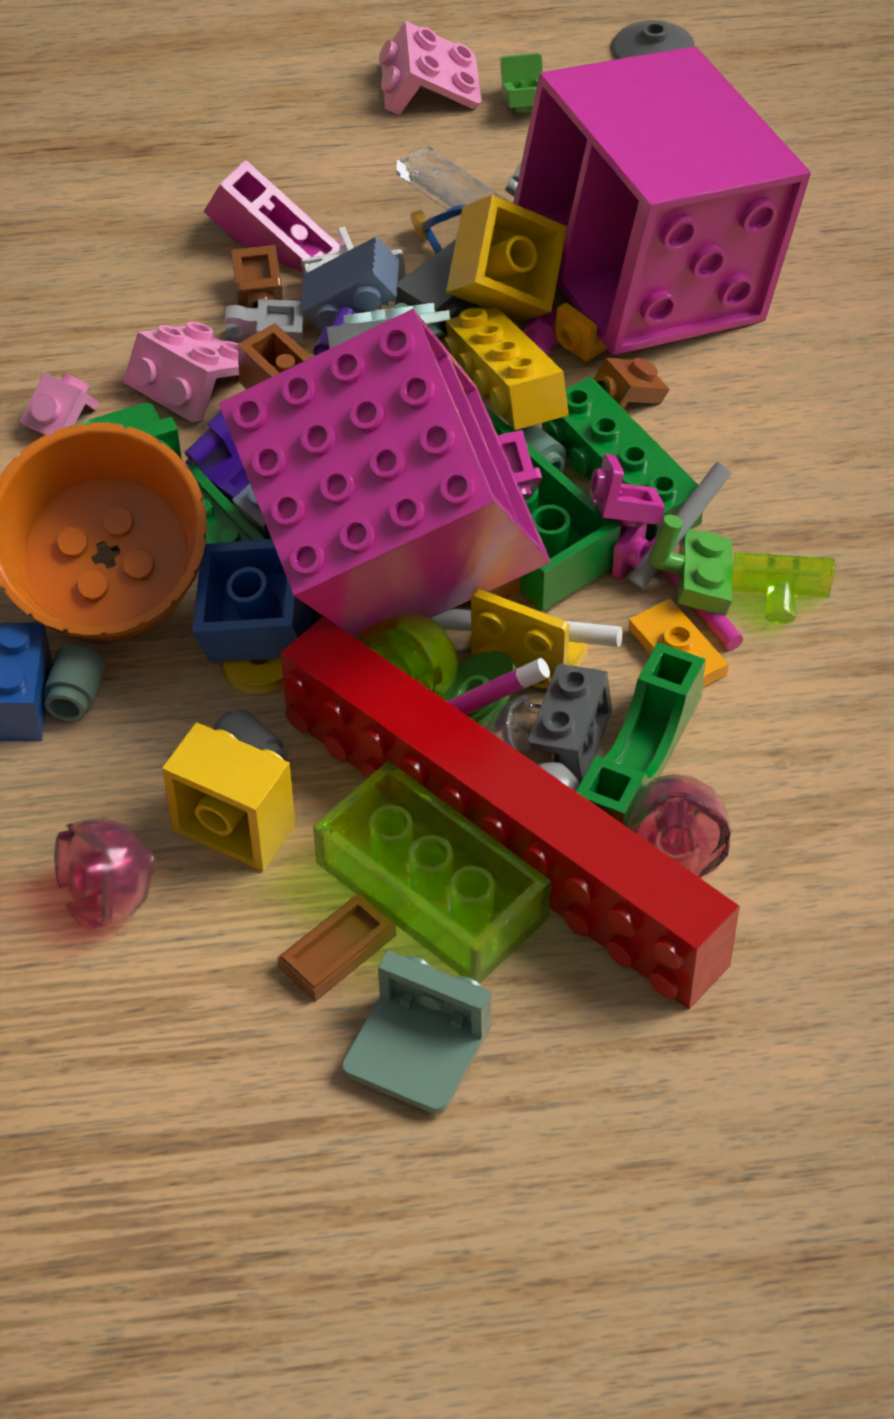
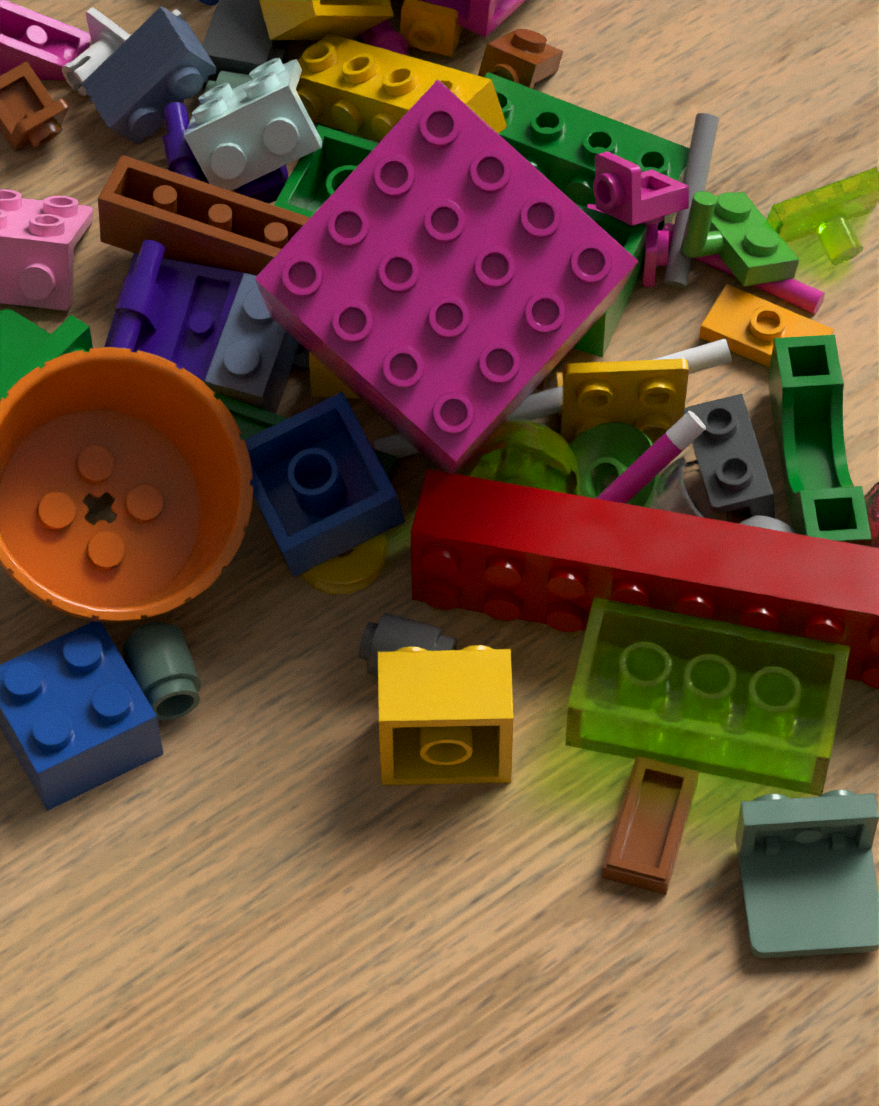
camera: 30 degrees left, 5 degrees up
clear pink cylinder [54,818,155,931] -> none
light grey plate [225,299,304,346] -> none

